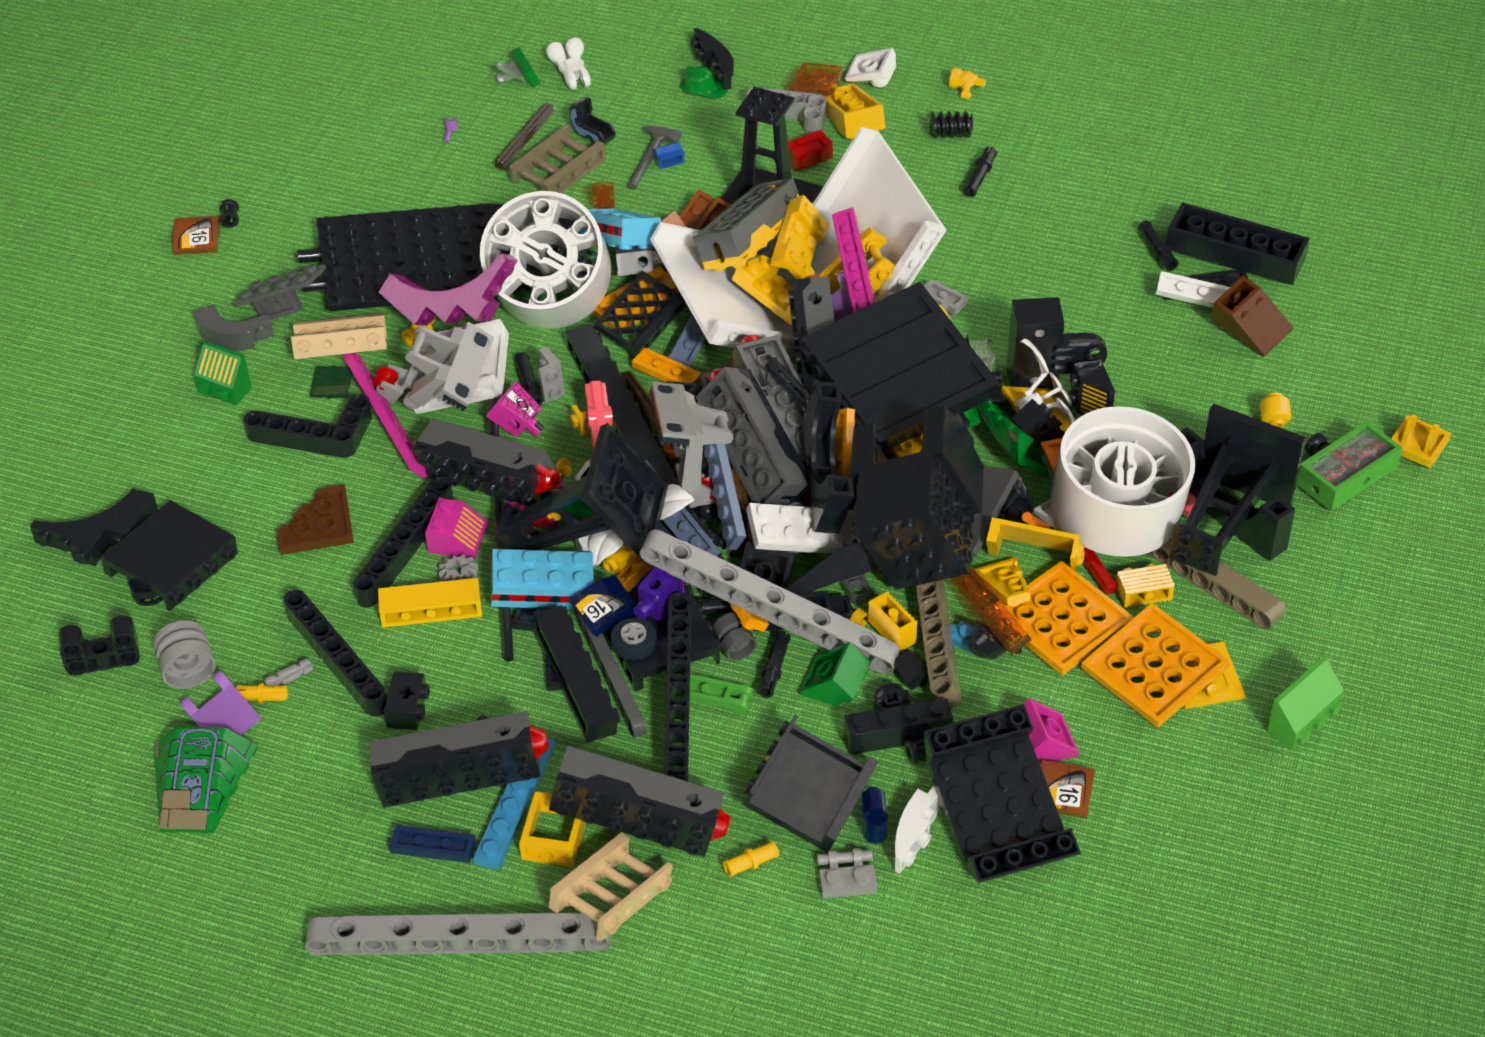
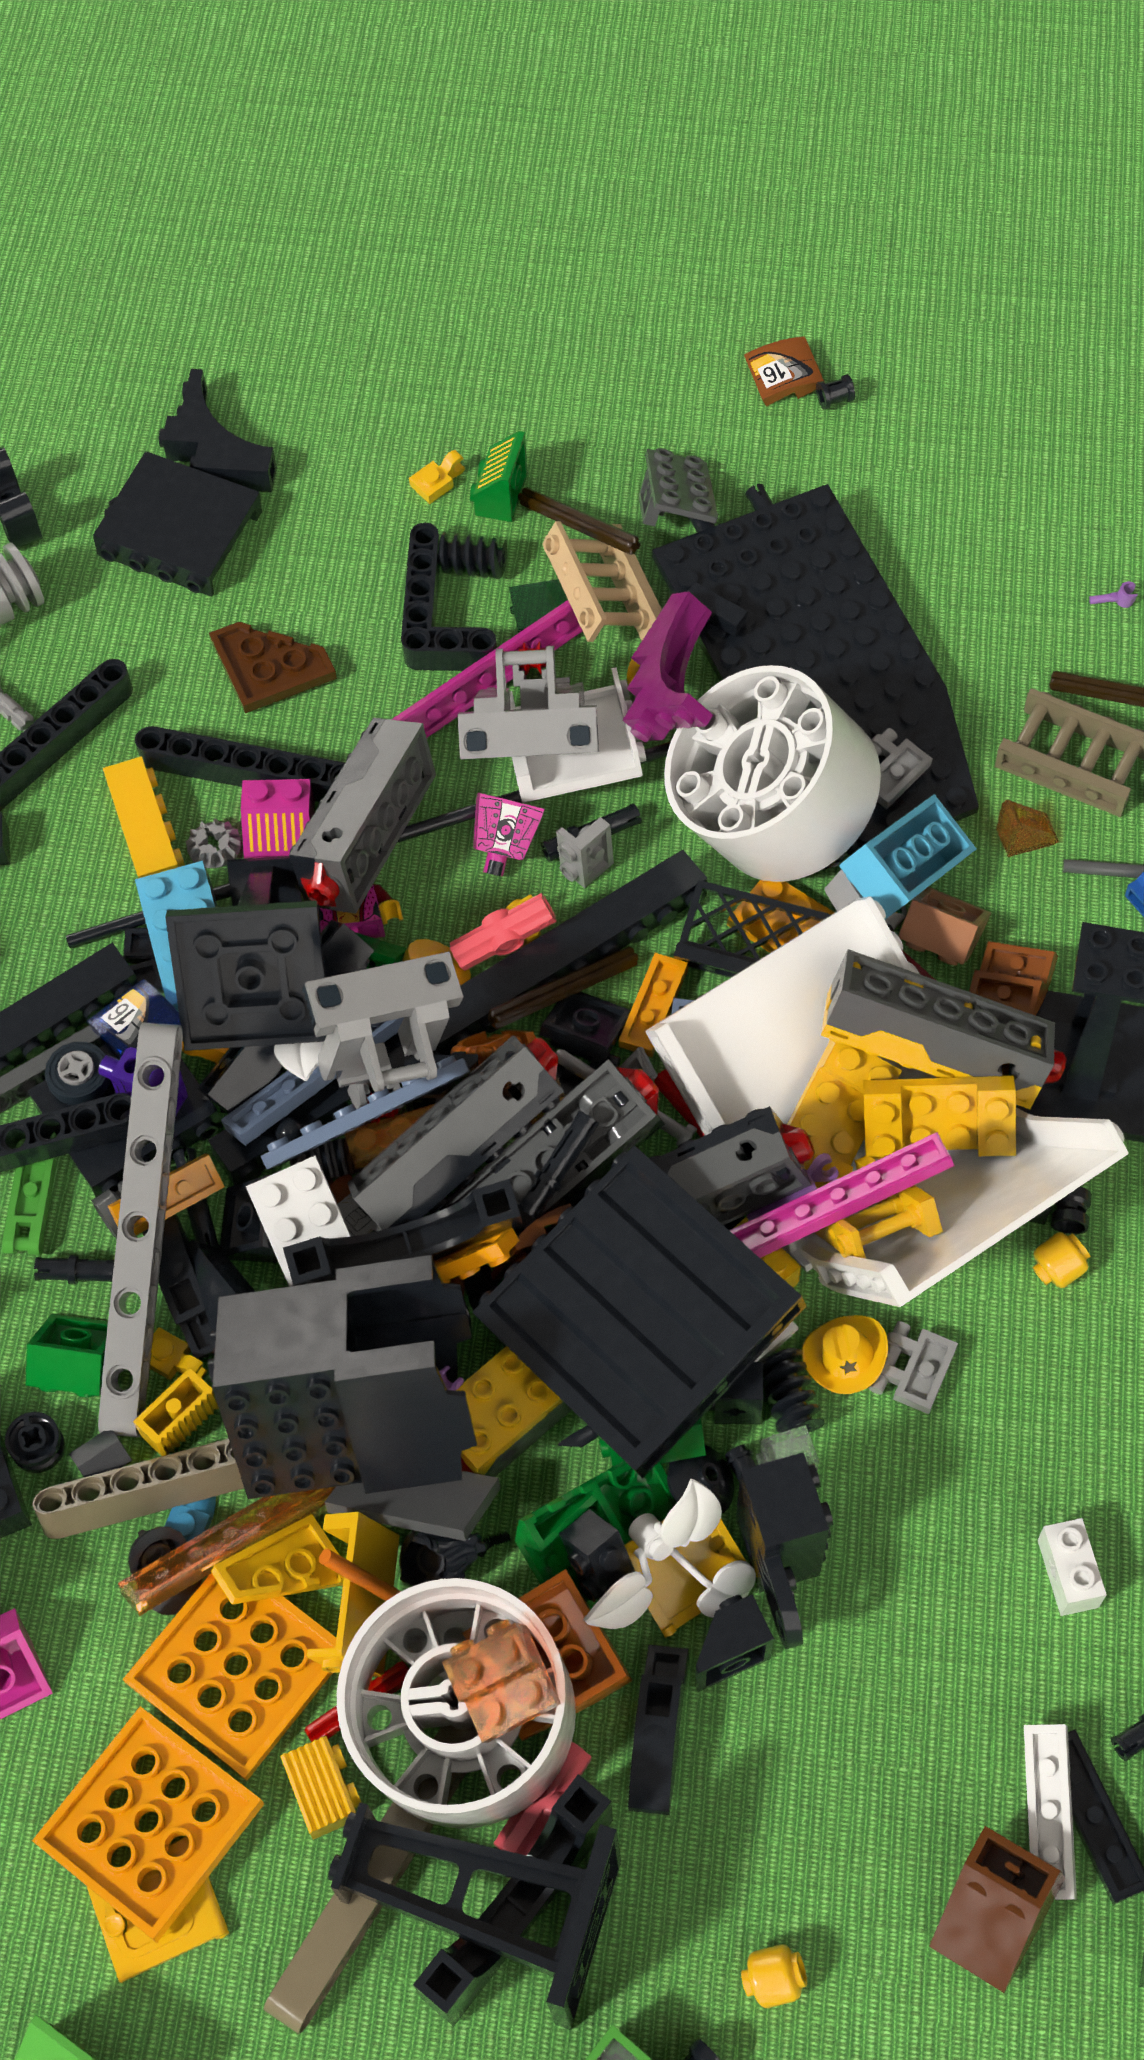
camera: 80 degrees right, 15 degrees up
dark grey arch [193,305,274,351] -> none
none -> yellow plate [409,450,465,504]
none -> black piece [438,532,507,579]
none -> clear orange plate [442,1619,561,1743]
none -> dark brown axle [518,487,641,555]
none -> white brick [1038,1518,1107,1616]

